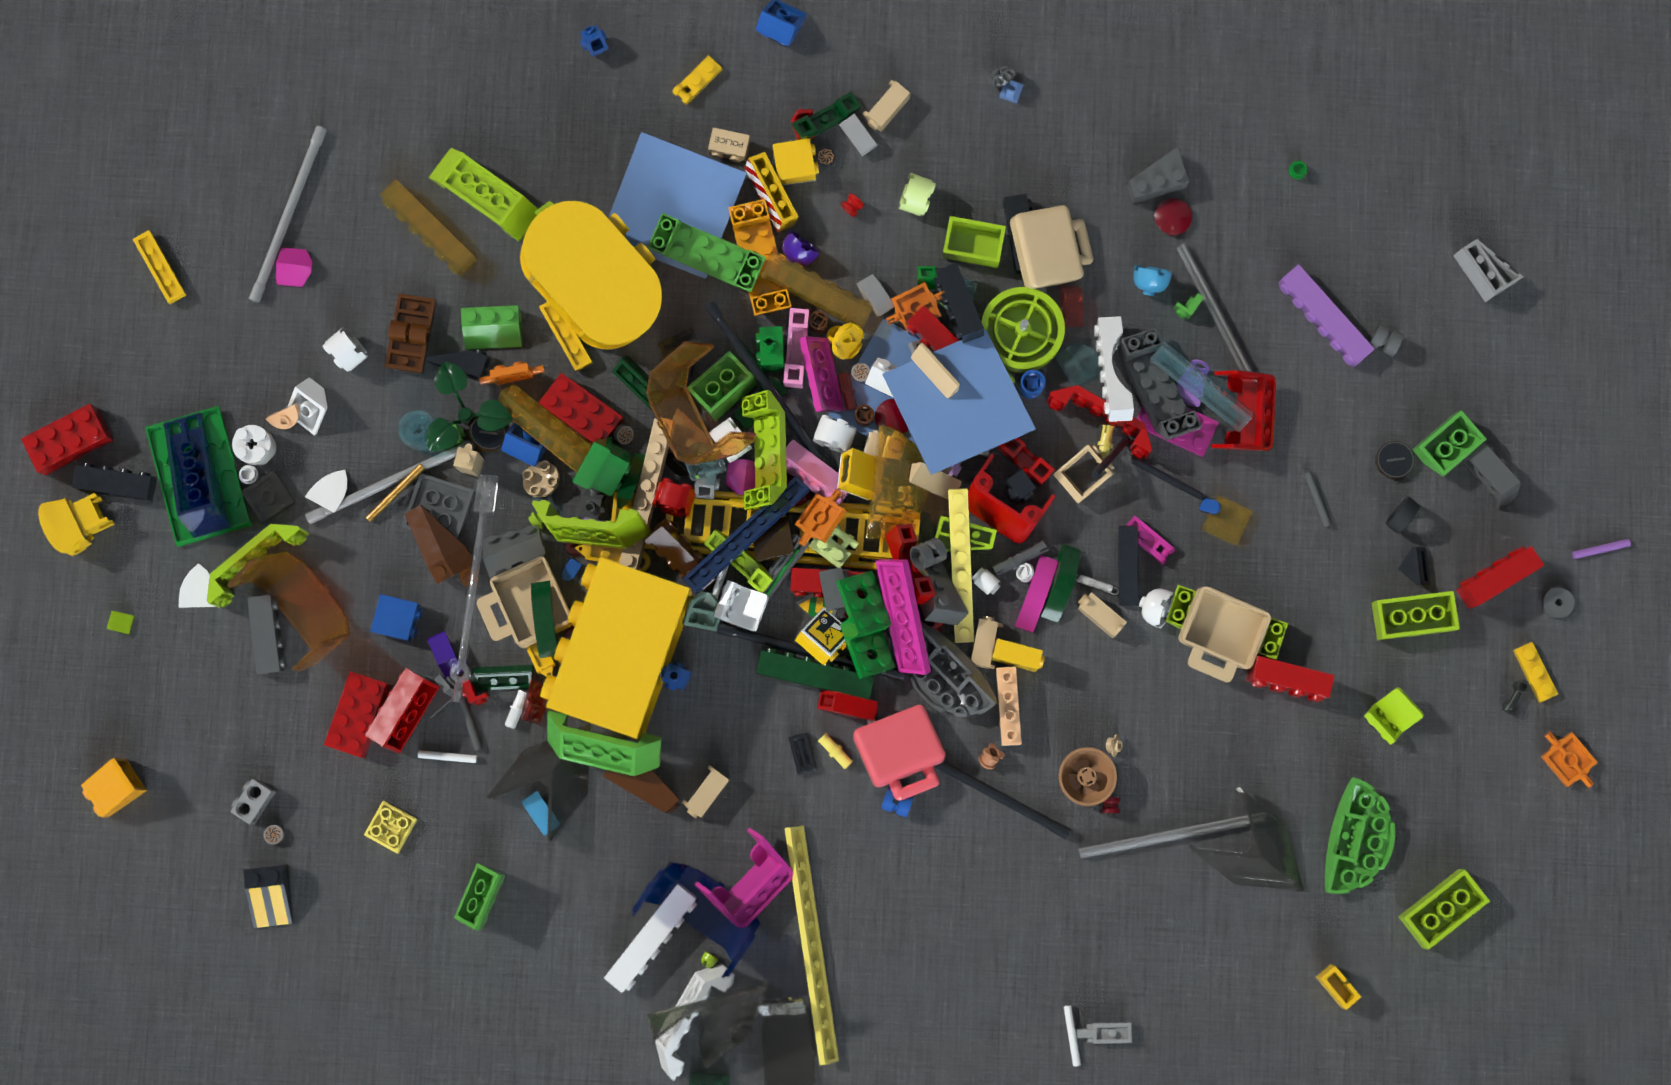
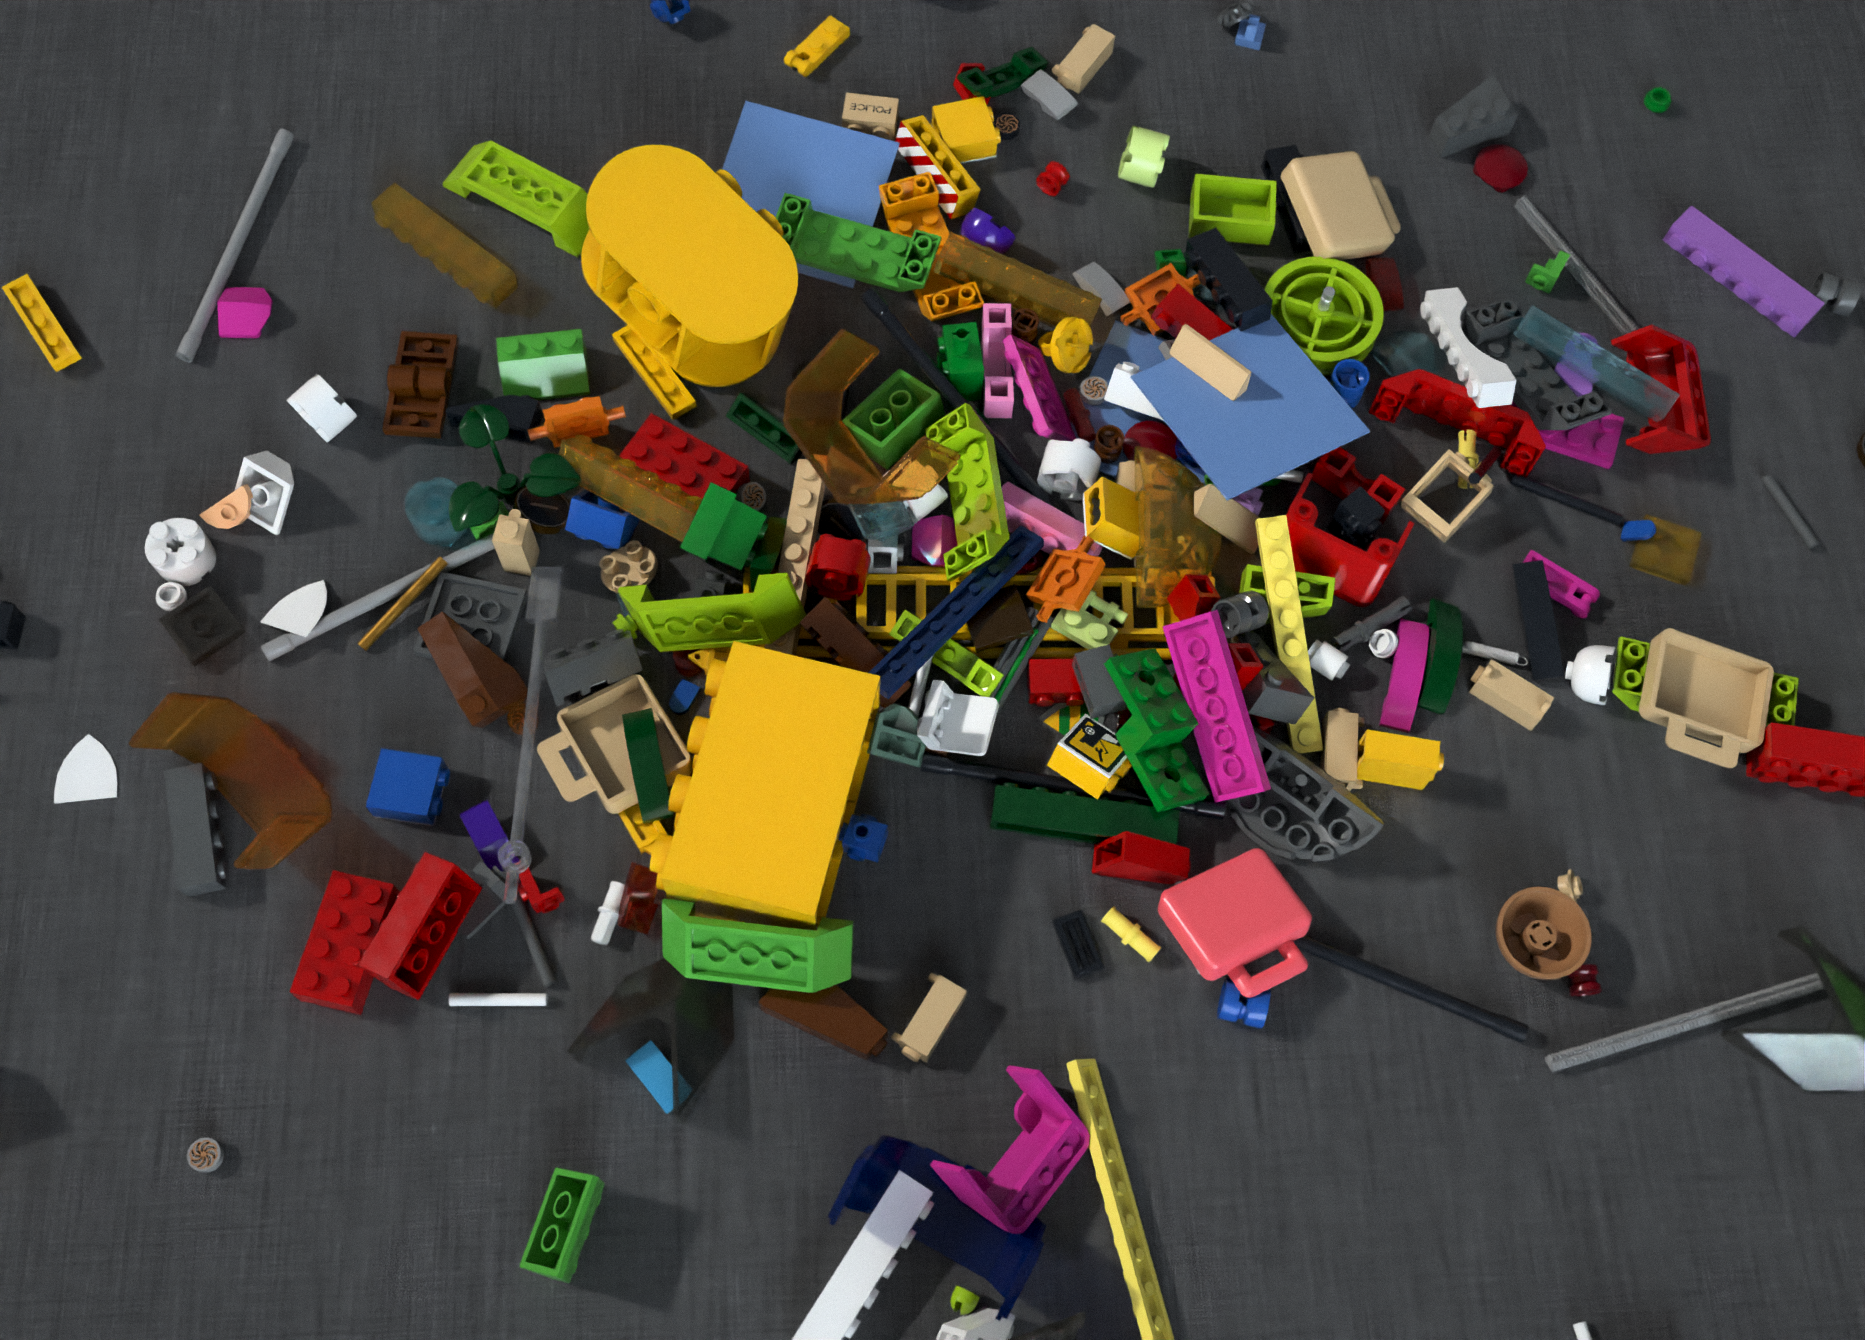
camera: 10 degrees left, 15 degrees down
piece [145,406,252,547] -> none
lime slope [207,524,309,608] -> none
light grey brick [230,779,276,825] -> none
black slope [243,865,293,928] -> none
light yellow tile [364,800,418,854] -> none
dark green slope [473,665,534,691] -> none
nougat brick [979,743,1005,769] -> none
light nougat piece [995,667,1022,747] -> none
dark azure cylinder [1133,265,1172,296] -> none

